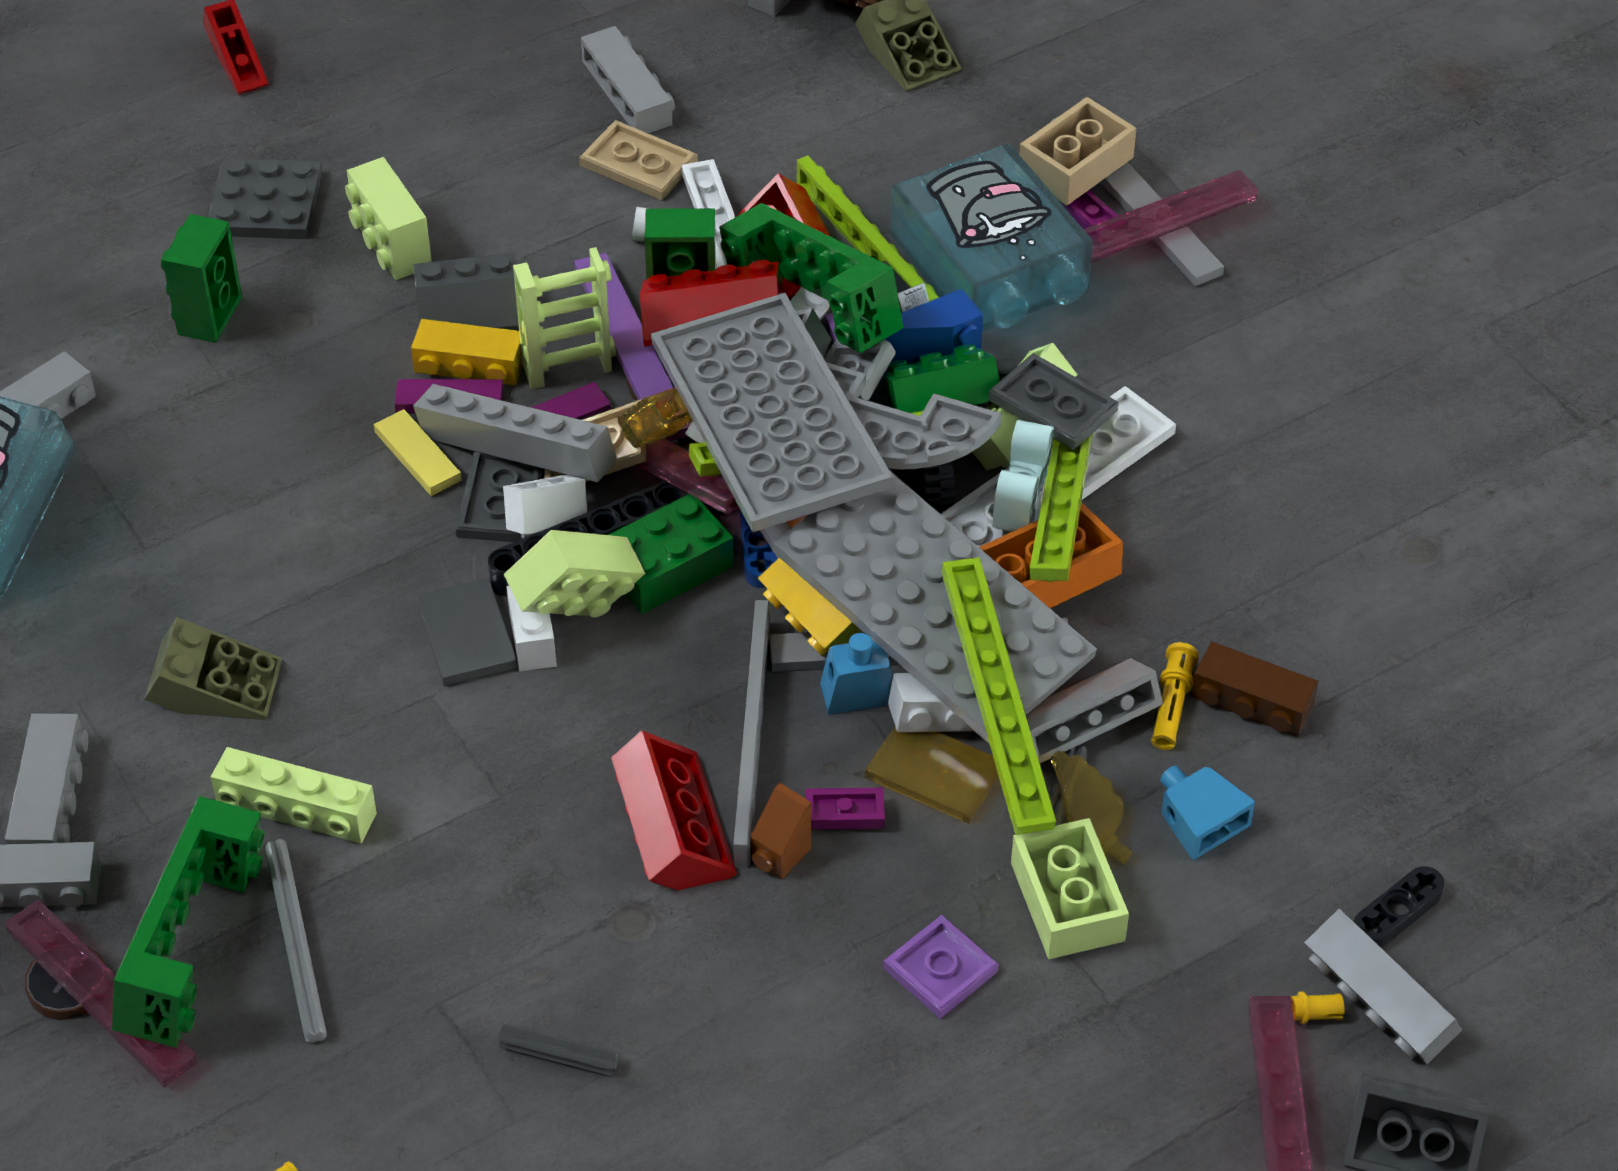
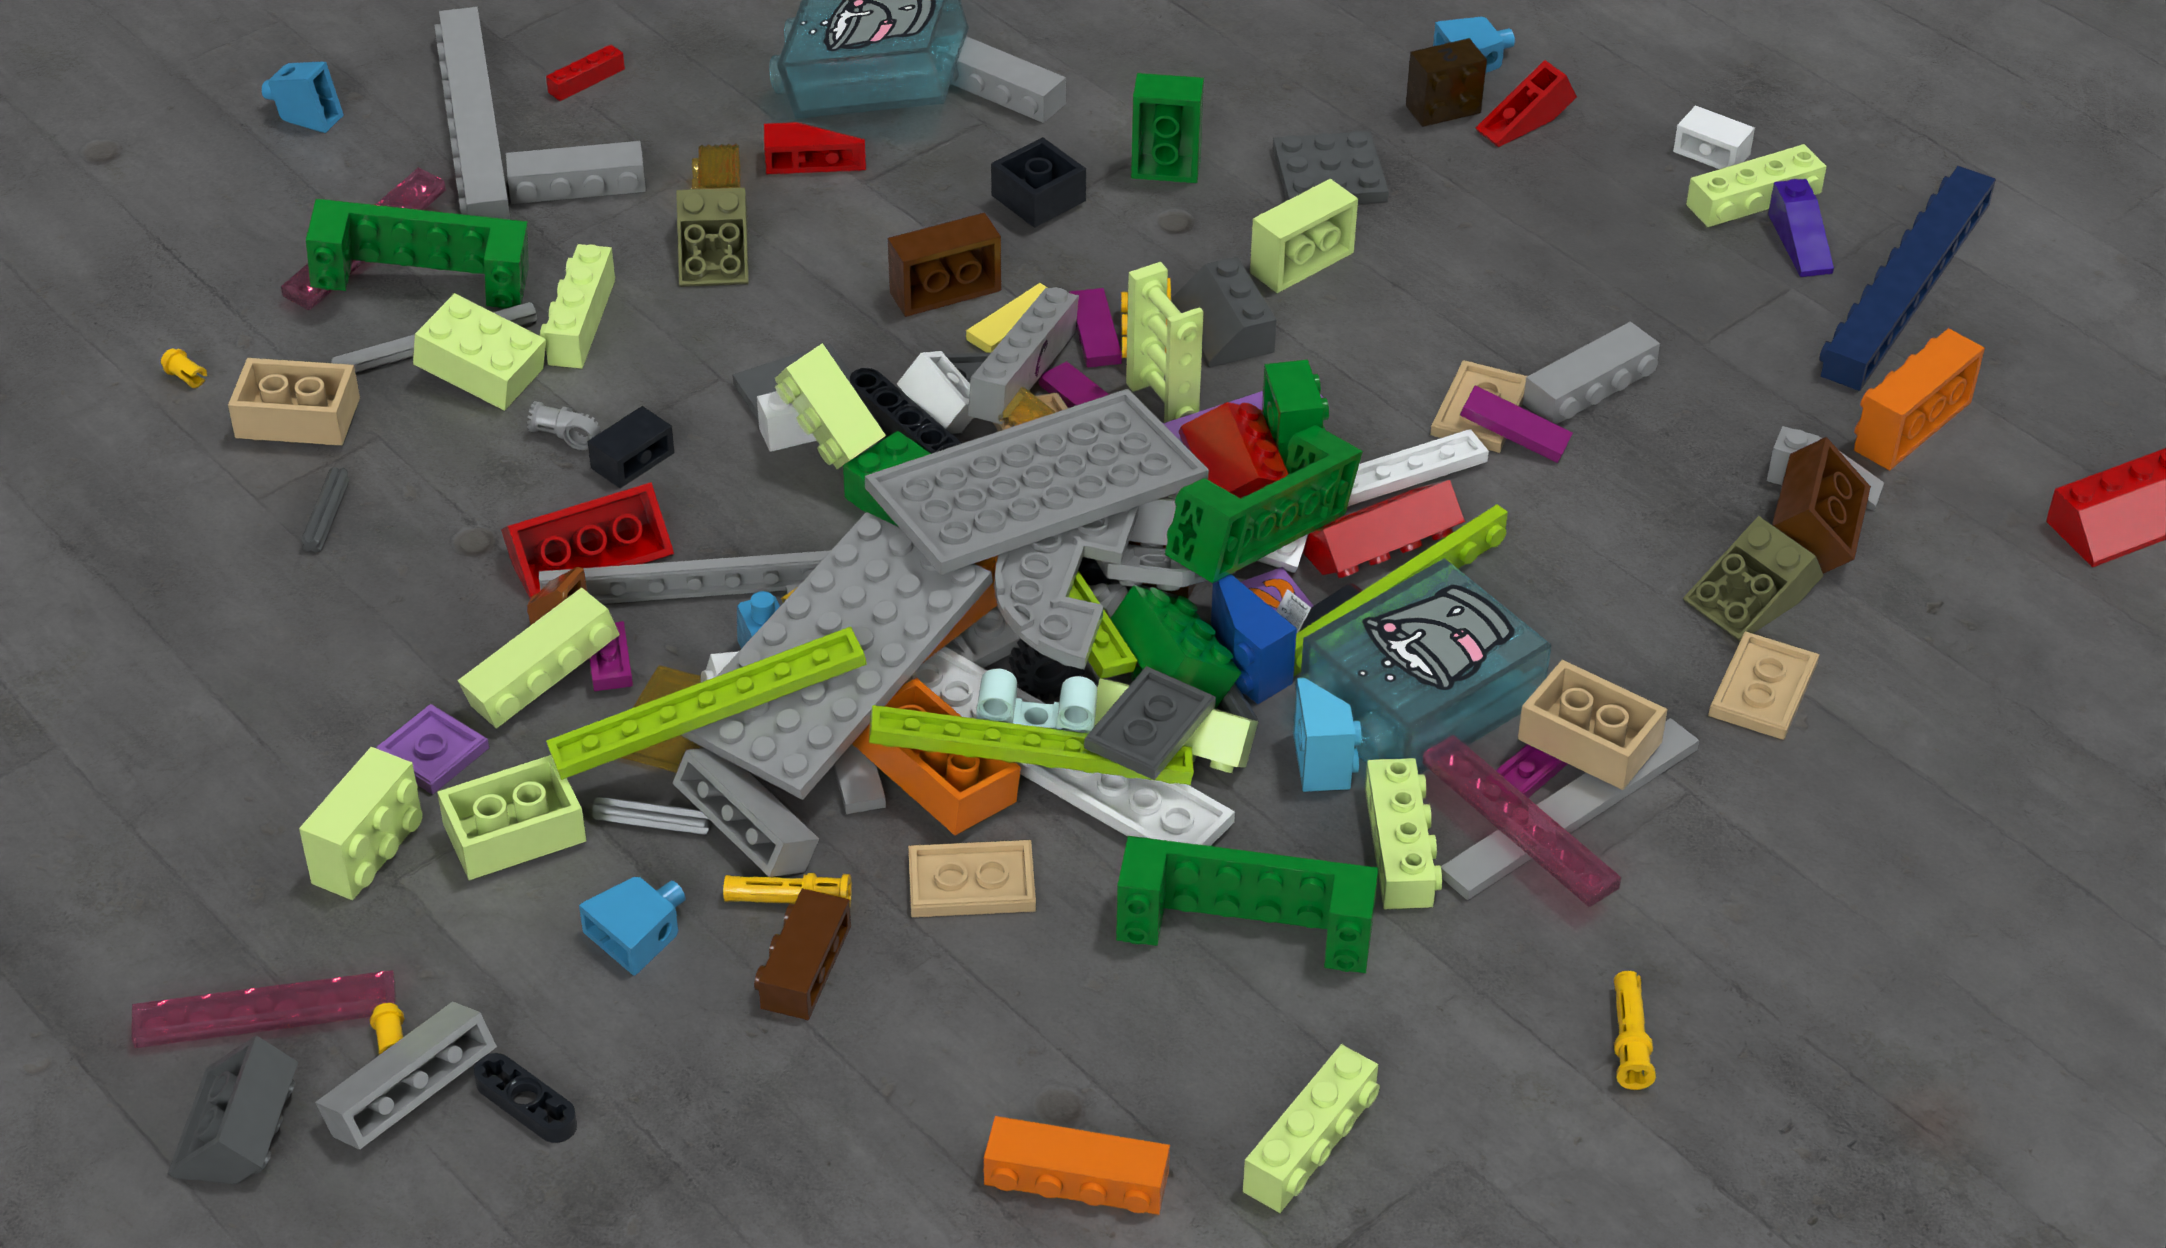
camera: 80 degrees right, 5 degrees down
white tile [632,207,648,242] -> none
clear yellow animal [1051,751,1133,864] -> none
none -> tan brick [228,358,360,445]
none -> yellowish green brick [299,747,423,900]
none -> yellowish green brick [413,293,546,411]
none -> yellowish green brick [457,587,620,728]
none -> light grey connector [527,401,600,450]
none -> black brick [587,406,675,489]
none -> clear yellow brick [692,143,741,189]
none -> red slope [764,122,866,175]
none -> reddish brown brick [888,212,1001,317]
none -> tan tile [908,840,1036,917]
none -> orange brick [983,1116,1170,1215]
none -> black brick [991,137,1086,228]
none -> green plate [1116,836,1379,973]
none -> yellowish green brick [1243,1044,1380,1213]
none -> medium azure slope [1293,678,1361,792]
none -> yellowish green brick [1365,758,1442,909]
none -> dark brown brick [1406,38,1487,127]
none -> dark azure torso [1433,17,1515,73]
none -> magenta tile [1460,385,1573,463]
none -> yellow pin [1614,971,1656,1090]
none -> tan tile [1708,631,1820,740]

